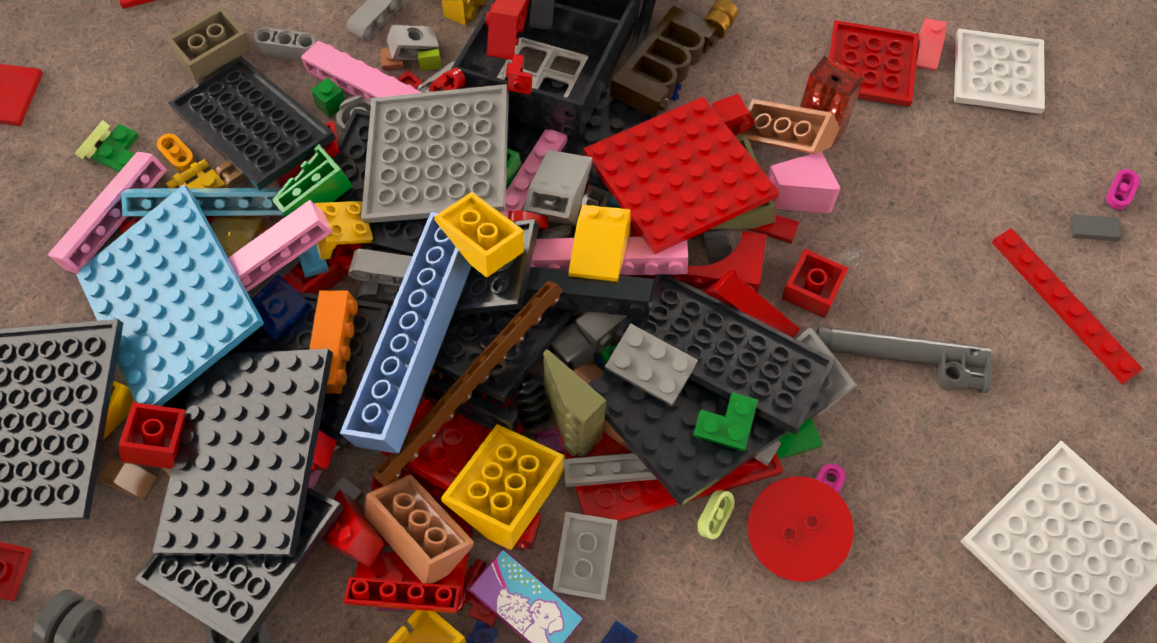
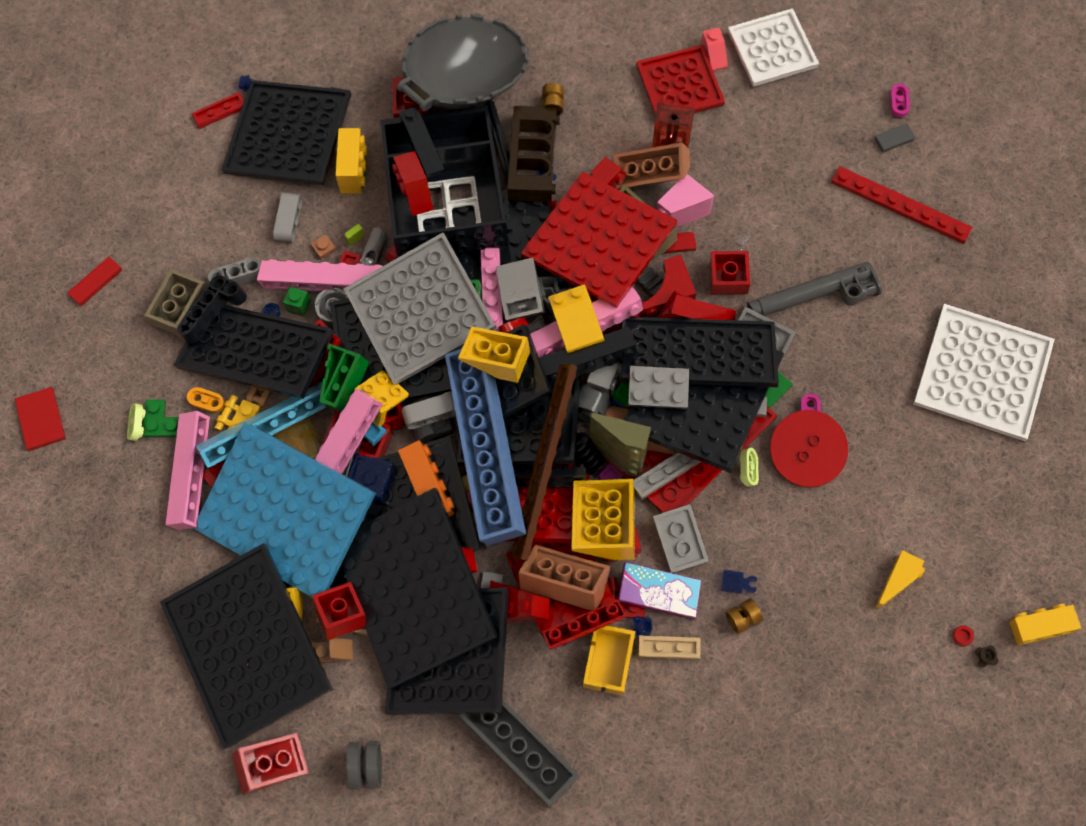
camera: 25 degrees left, 5 degrees up
light grey brick [387,25,439,61] -> none
red beam [430,68,466,92] -> none
red bracket [506,54,532,94] -> none
green plate [693,393,758,451] -> none
none -> black beam [177,275,247,344]
none -> clear blue plate [262,303,281,317]

